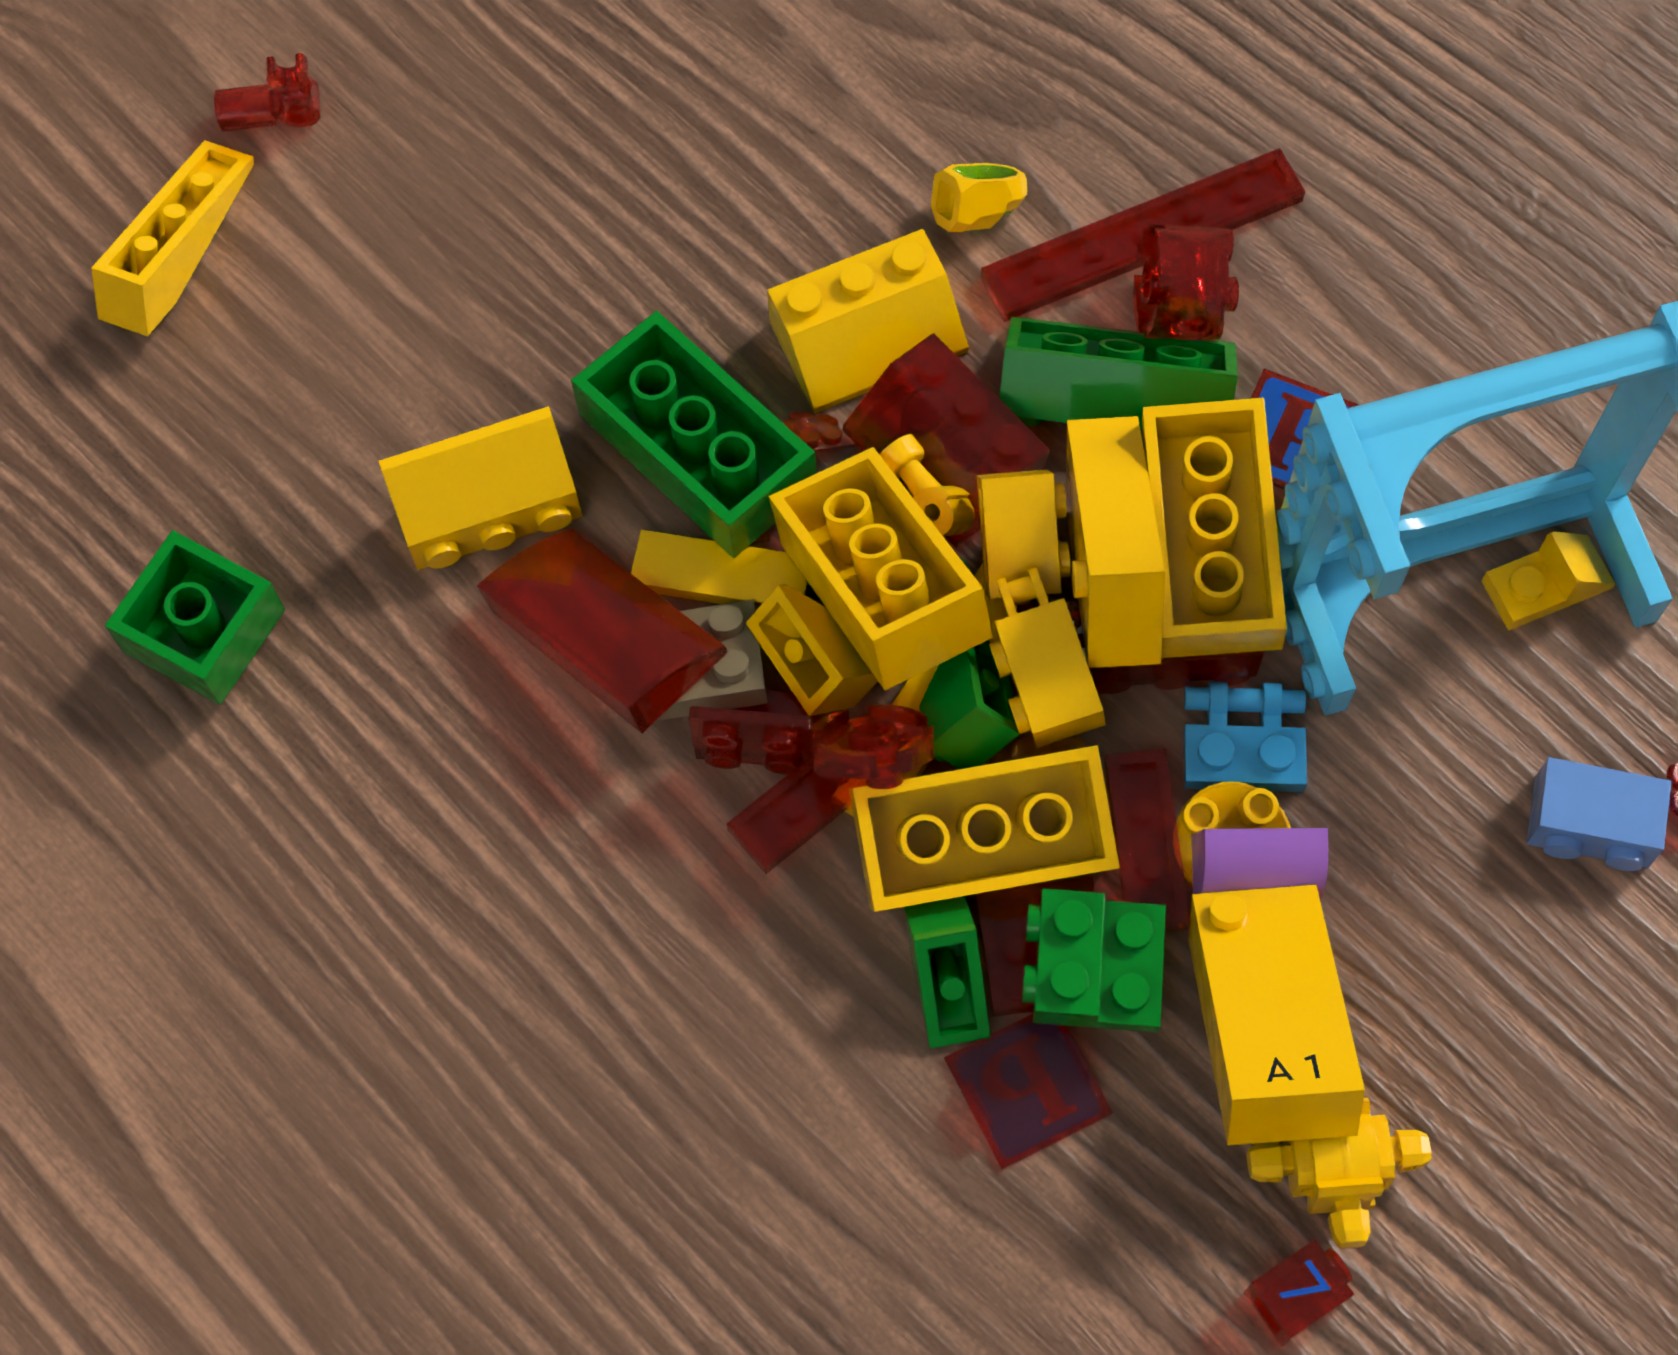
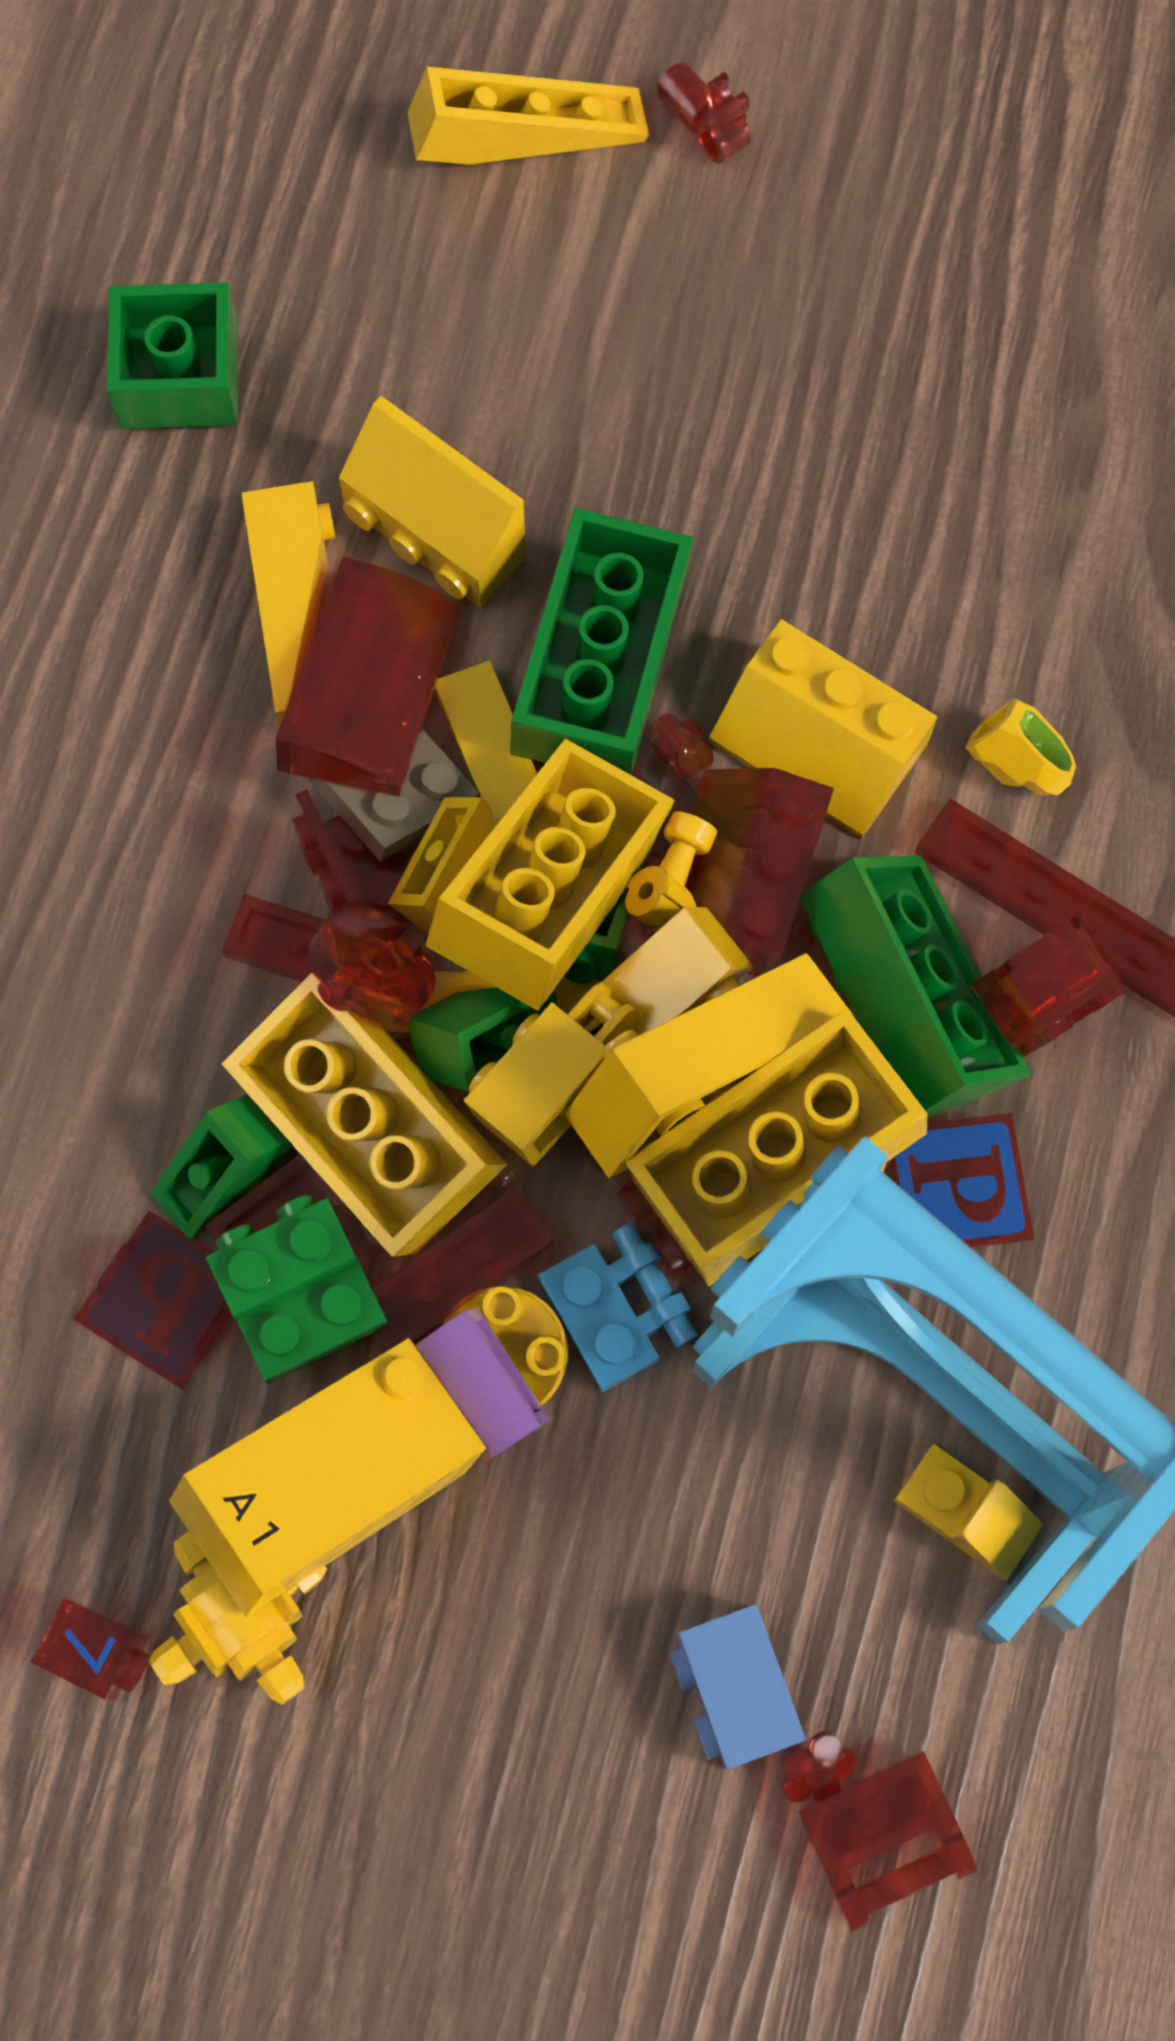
camera: 55 degrees right, 5 degrees up
none -> yellow slope [241,481,336,737]

